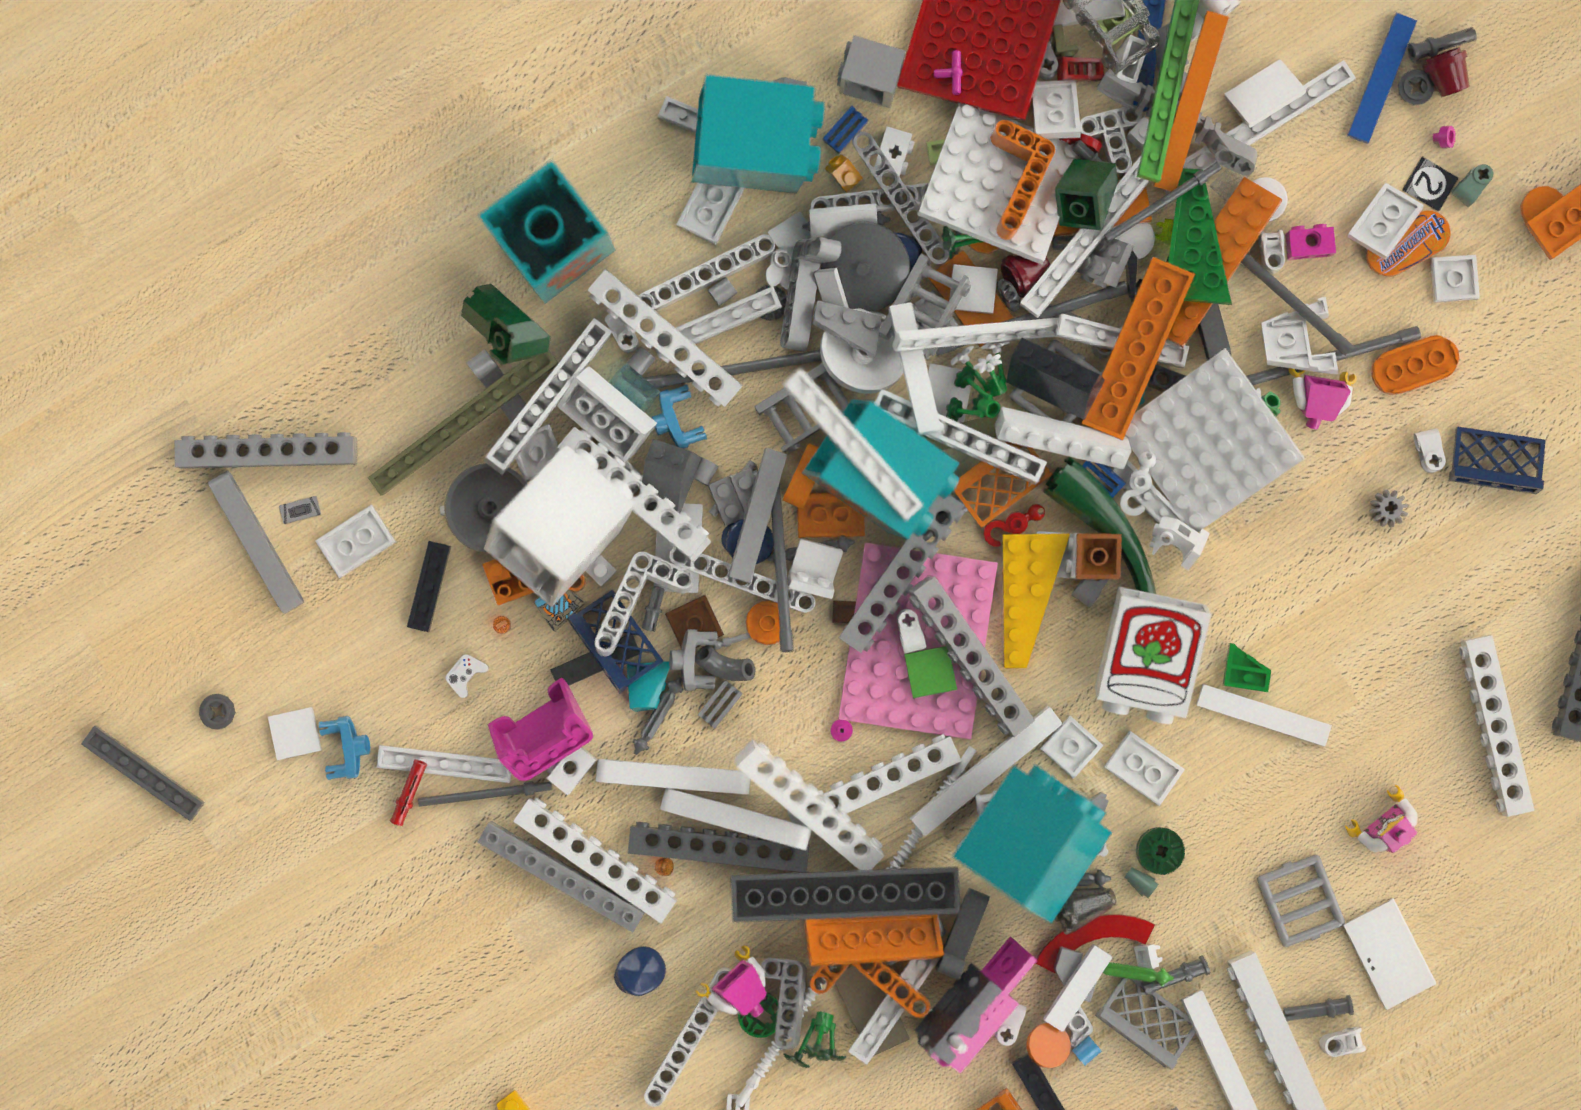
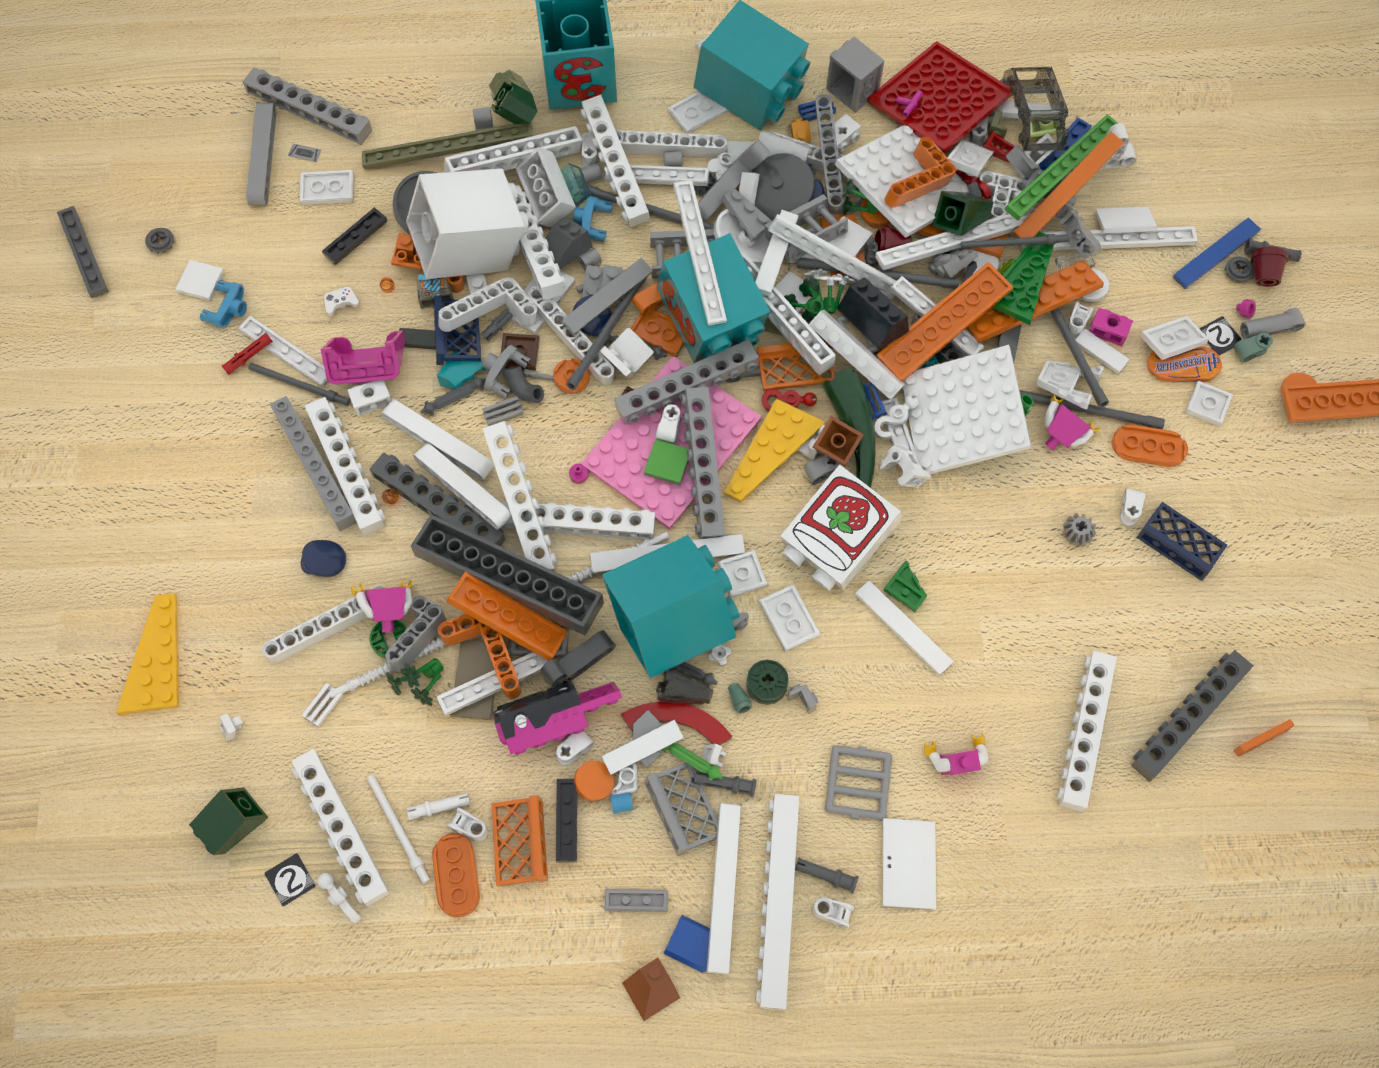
camera: 25 degrees right, 20 degrees down
none -> light grey bracket [787,684,818,714]
none -> white tile [1075,329,1130,375]
none -> light grey piece [1240,307,1306,339]

